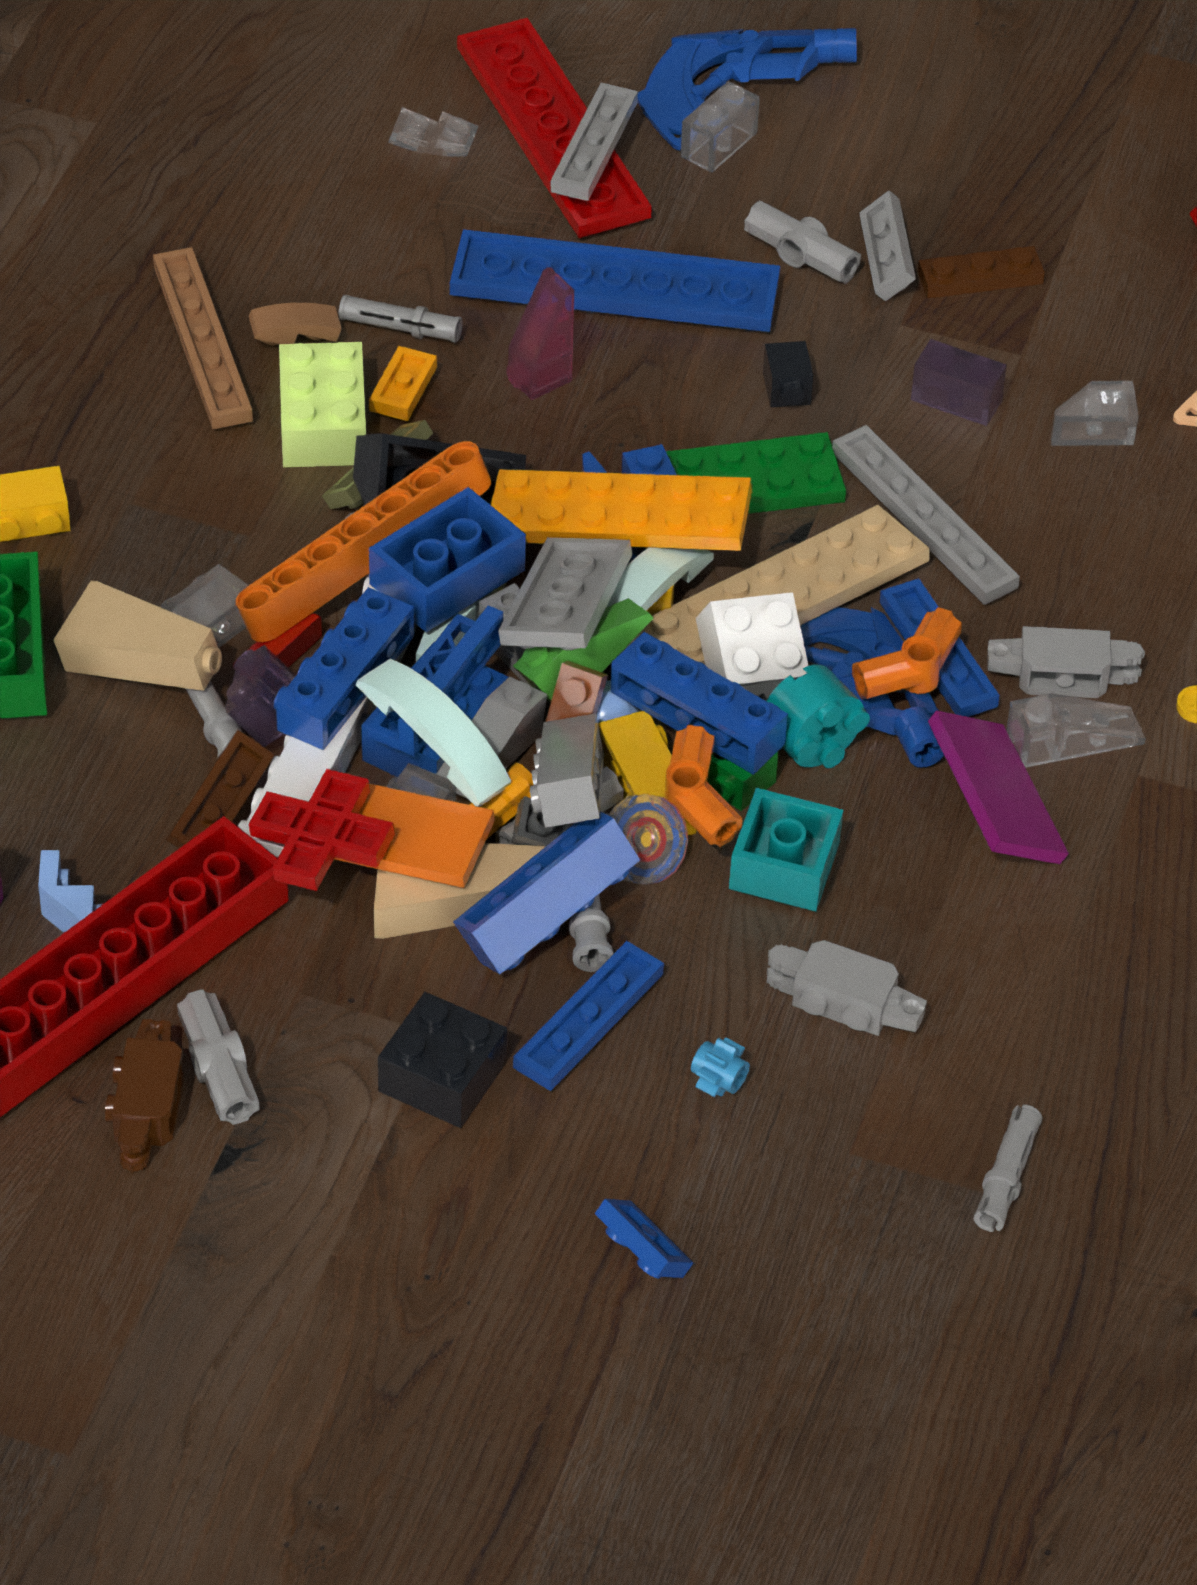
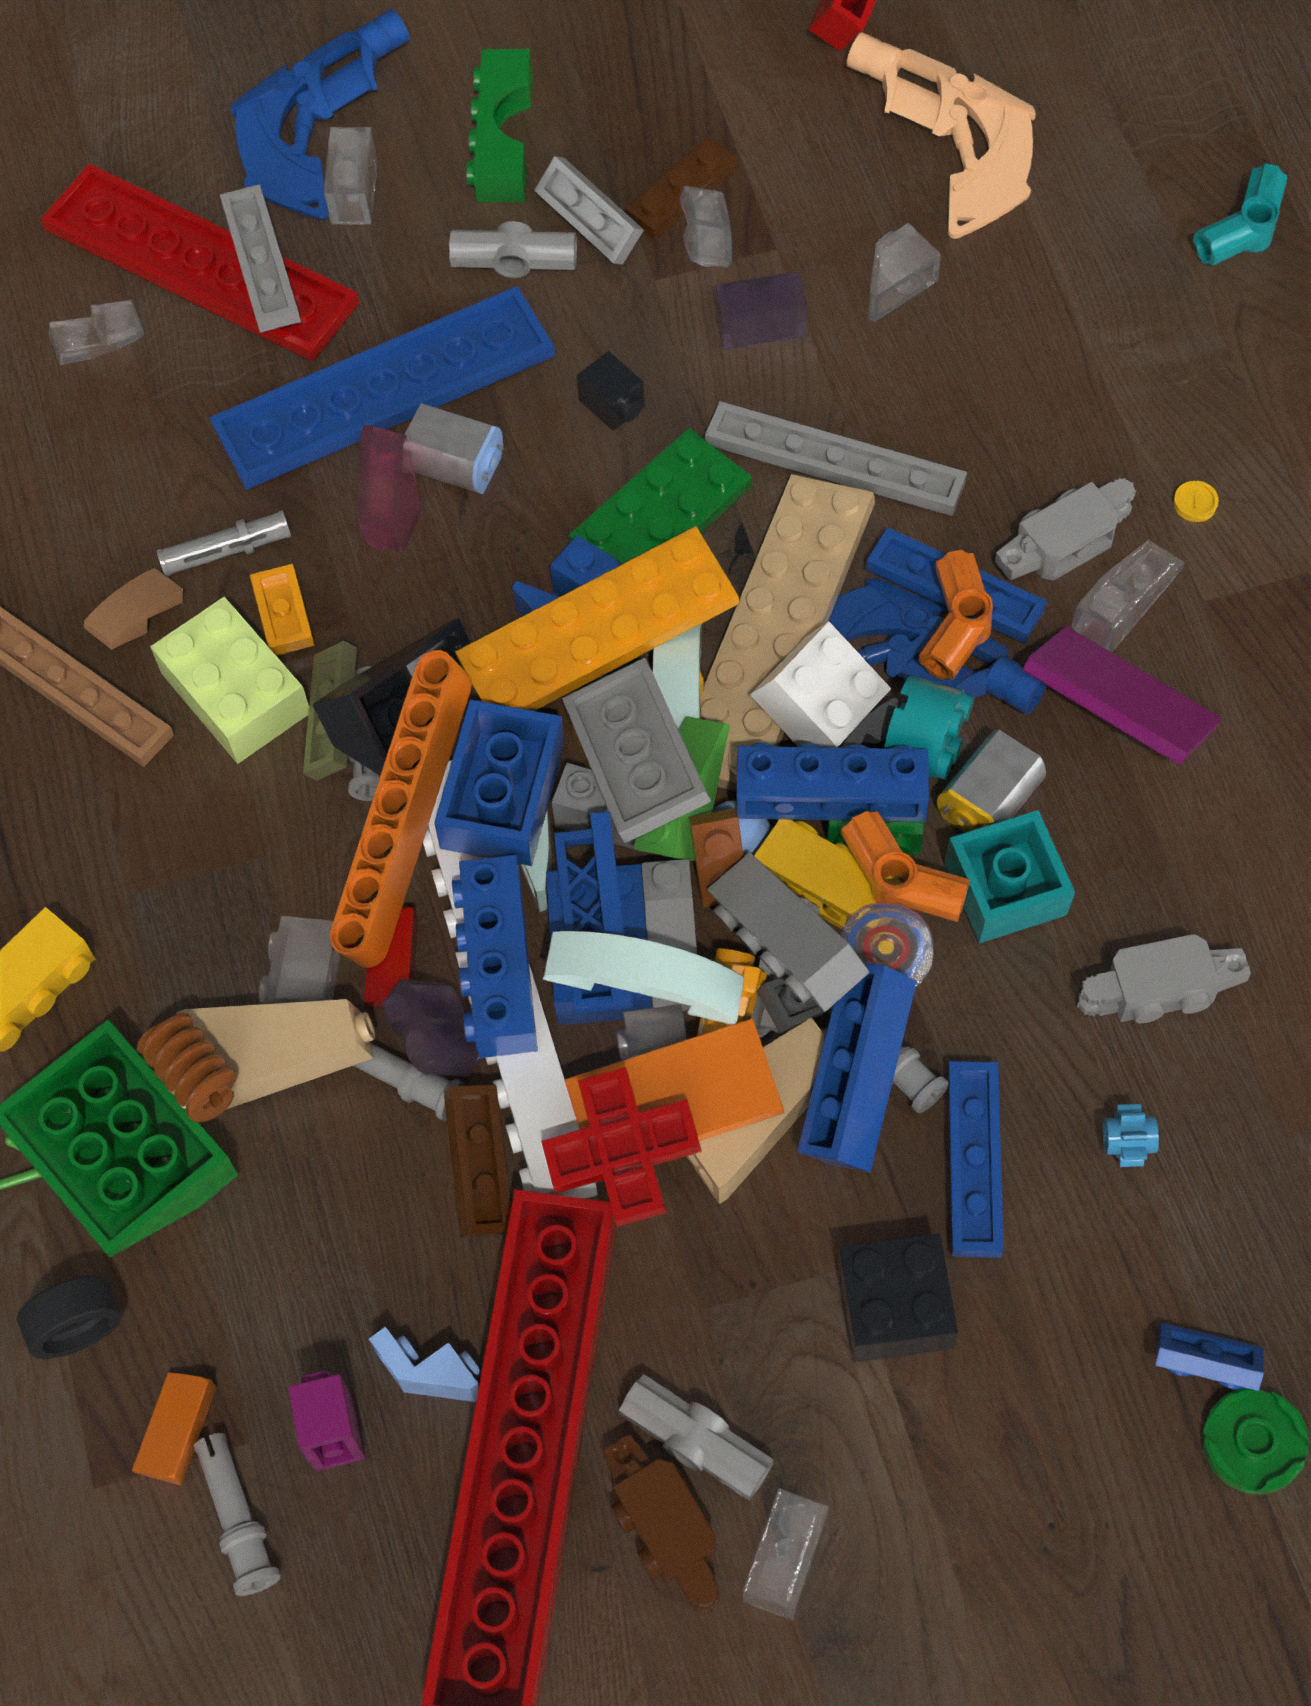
camera: 30 degrees left, 15 degrees up
none -> dark orange piece [136,1013,237,1122]
none -> flat silver piece [401,403,504,494]
none -> green arch [466,49,533,203]
none -> clear slope [679,186,732,268]
none -> clear brick [743,1488,829,1621]
none -> flat silver piece [937,730,1046,833]
none -> green tile [1202,1388,1309,1495]

